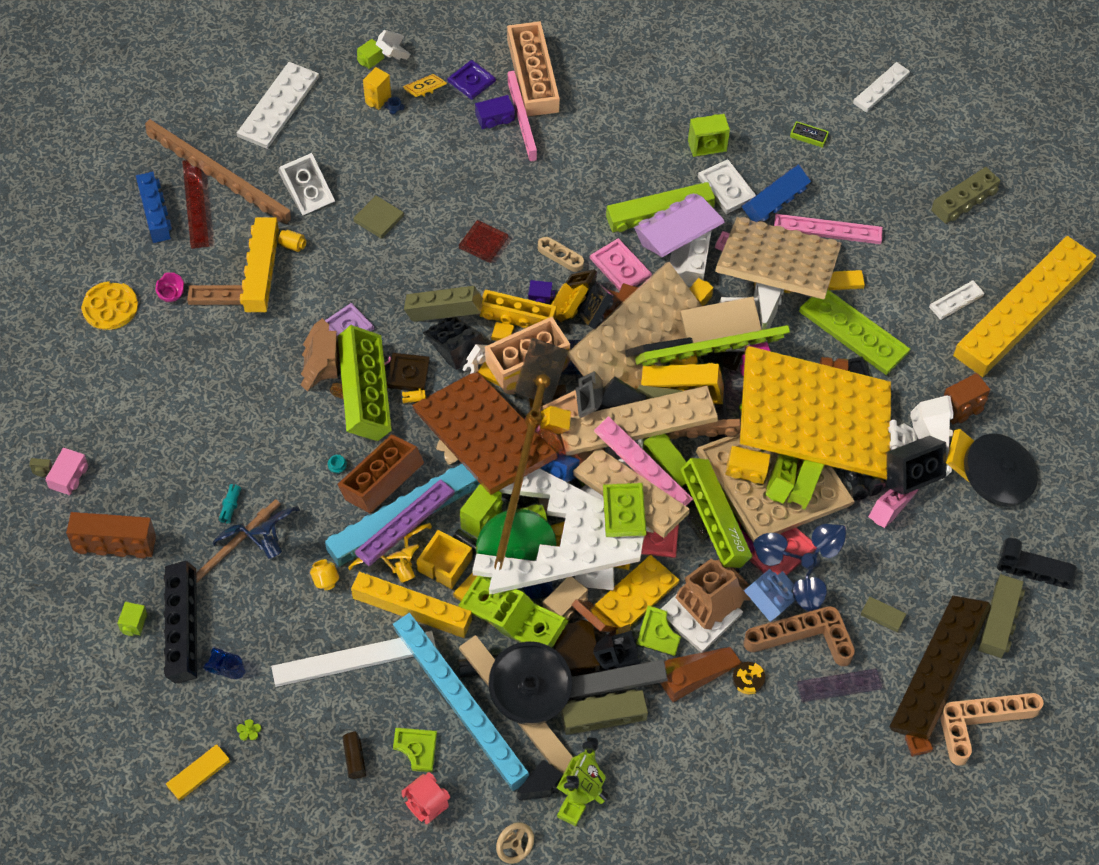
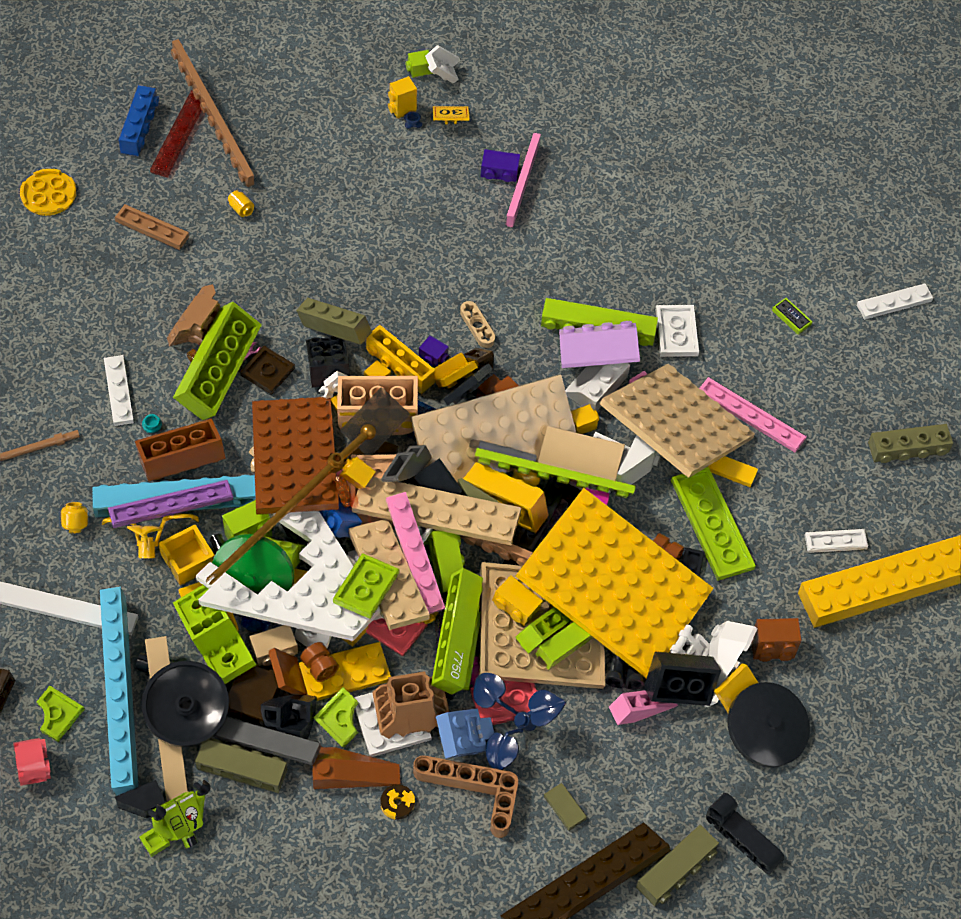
camera: 25 degrees right, 0 degrees up
dark pink hair [155,272,184,302] -> none
dark blue plant [213,506,300,559] -> none
teal pin [218,484,241,524] -> none
white plate [237,62,319,149] -> none
yellow brick [240,217,279,312] -> none
white slope [278,153,335,216] -> none
lavender tile [325,303,374,337] -> none
yellow brick [351,572,472,638] -> none
olive tile [353,195,404,239] -> none
yellow pin [402,388,426,404] -> none
dark purple tile [447,60,496,100] -> none
clear red tile [459,220,508,263] -> none
tan piece [496,822,534,864] -> none
light nougat brick [507,21,560,117] -> none
bright pink tile [590,238,652,291] -> none
lime brick [688,114,730,157] -> none
blue brick [741,164,811,222] -> none
clear purple tile [797,669,882,702] -> none
none -> white plate [104,355,134,426]
none -> dark orange wheel [300,642,339,682]

